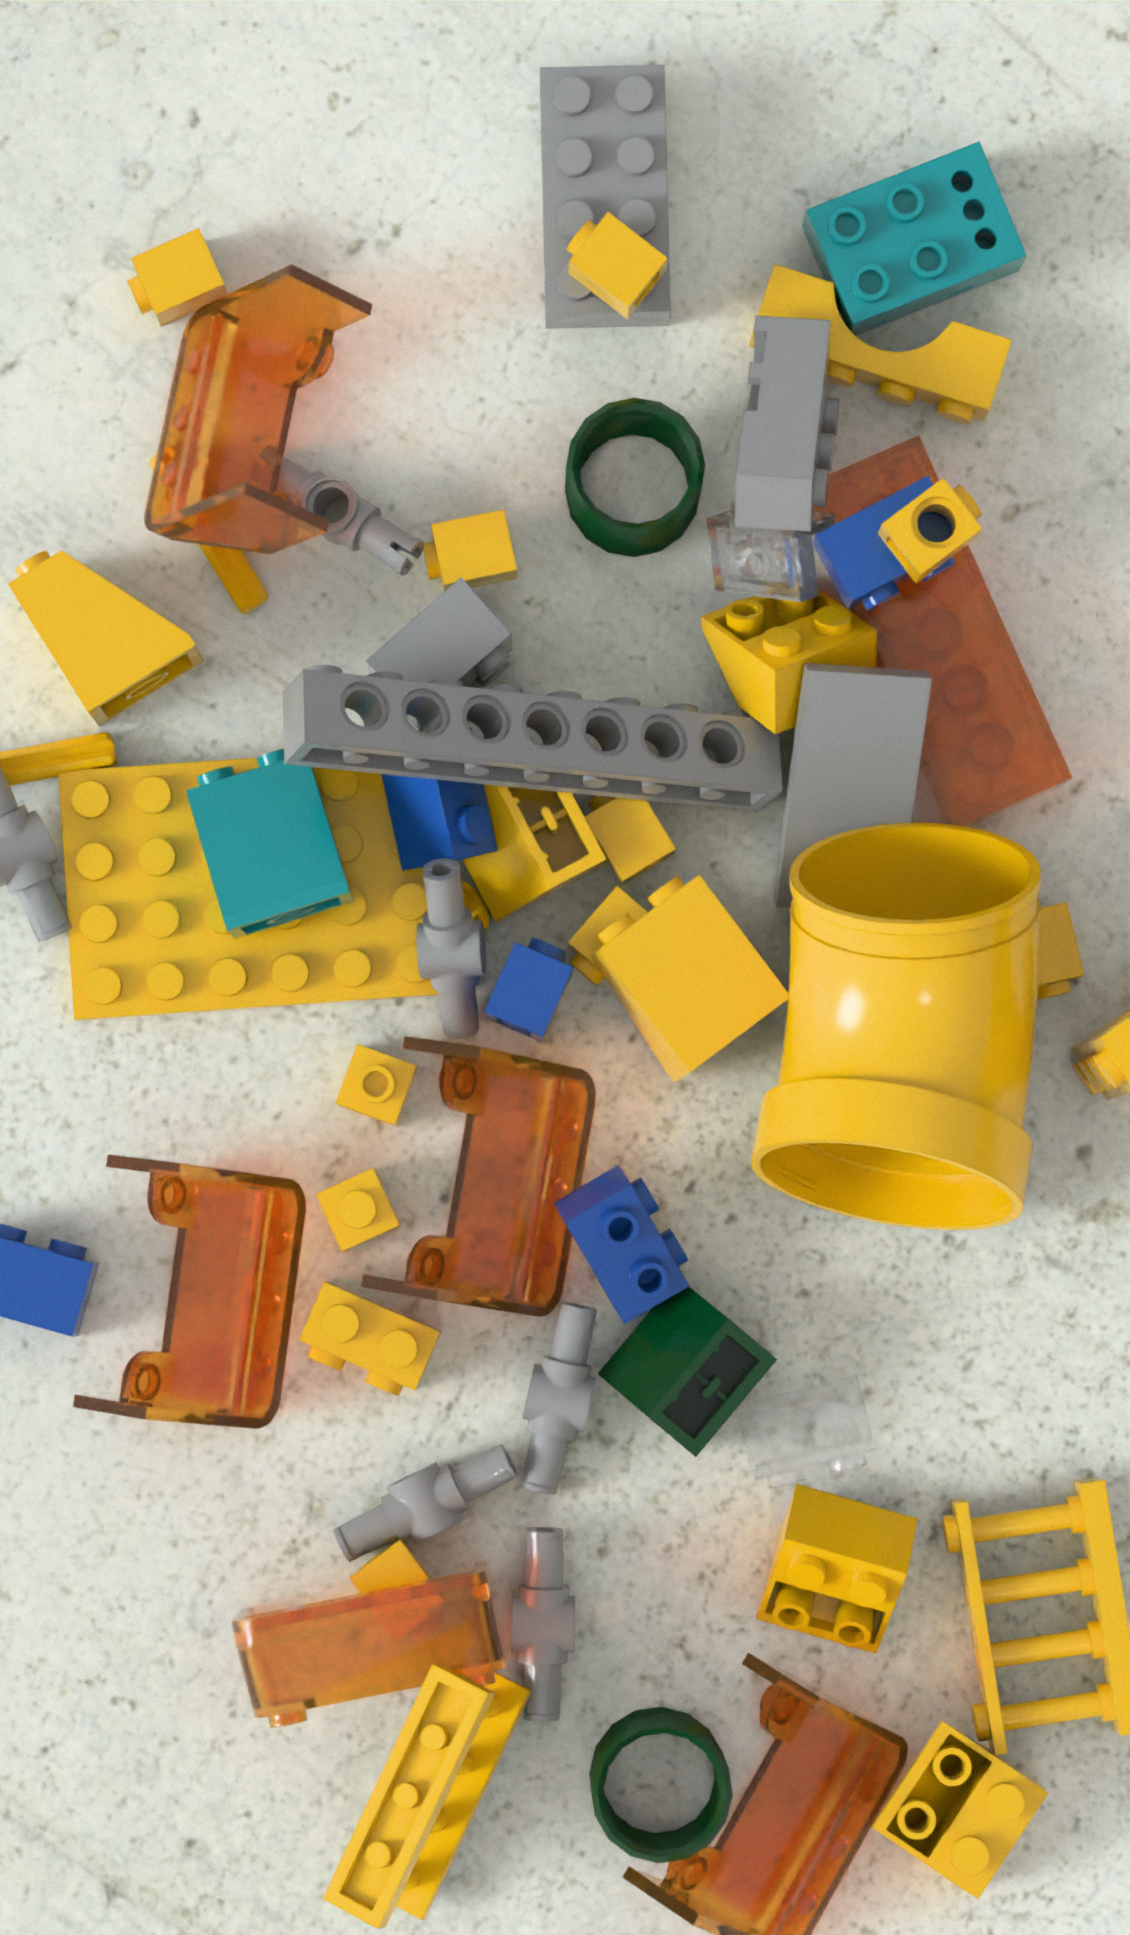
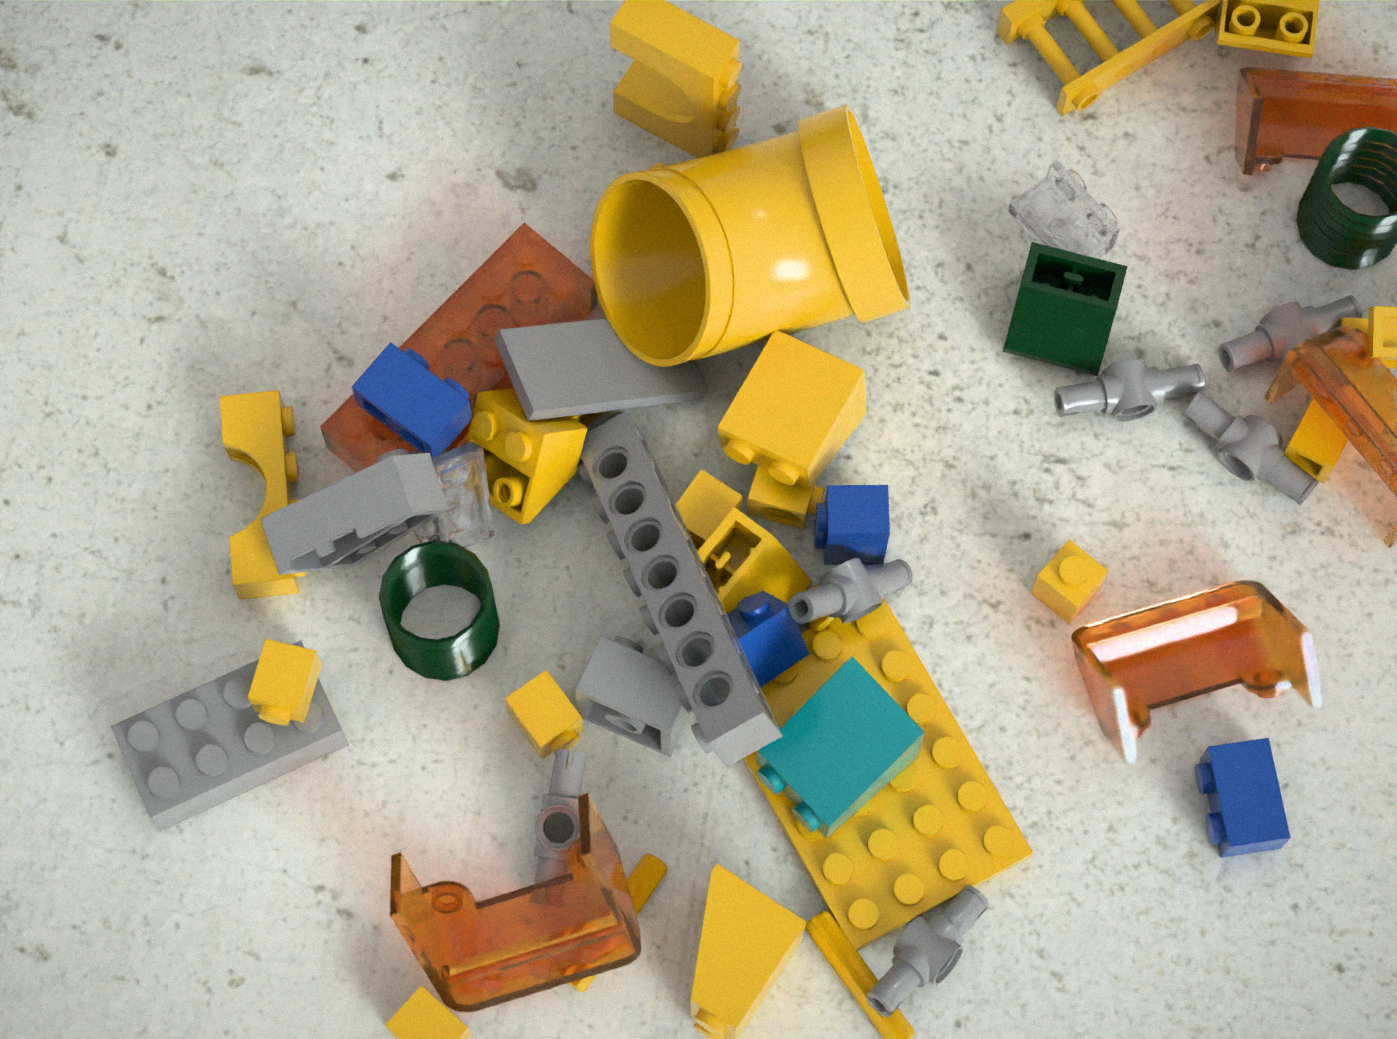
camera: 110 degrees left, 15 degrees down
yellow brick [299,1281,442,1396] -> none
yellow brick [336,1044,418,1127] -> none
clear orange windscreen [361,1036,596,1317] -> none
blue brick [554,1165,689,1324] -> none
yellow slope [756,1484,918,1654] -> none
teal piece [802,141,1027,336] -> none
yellow brick [877,477,982,584] -> none

